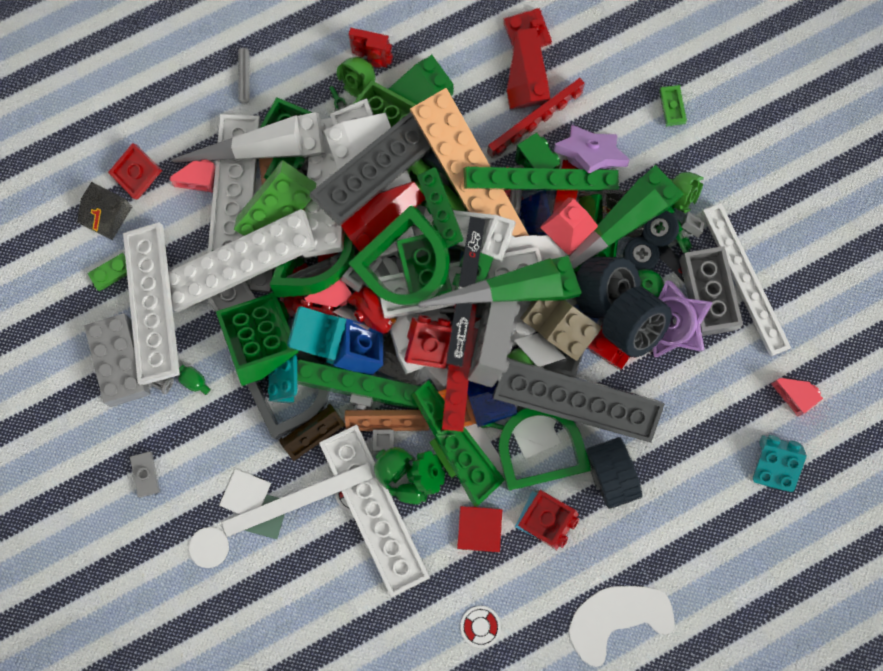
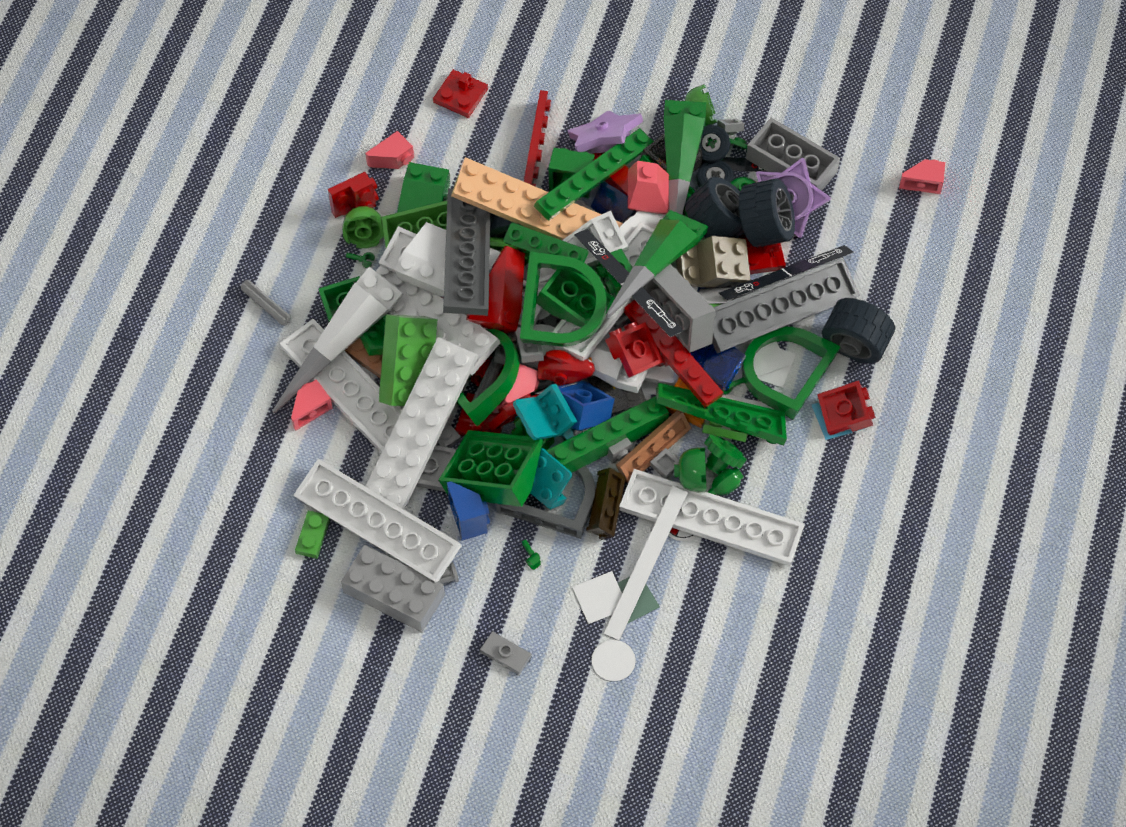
camera: 45 degrees left, 15 degrees down
clear smoke slope [77,182,132,240] -> none
red hinge [108,143,163,200] -> none
green plant [178,365,211,395] -> none
red tile [457,506,503,552] -> none
sticker [460,606,501,648] -> none
red wedge [507,28,550,110] -> none
white sticker [569,586,675,667] -> none
bright green plate [659,85,687,127] -> none
white plate [702,203,791,357] -> none
teal bracket [753,435,807,492] -> none
none -> coral slope [365,131,414,169]
none -> blue slope [447,482,490,541]
none -> green hand [522,540,541,570]
none -> black sticker [718,245,854,301]

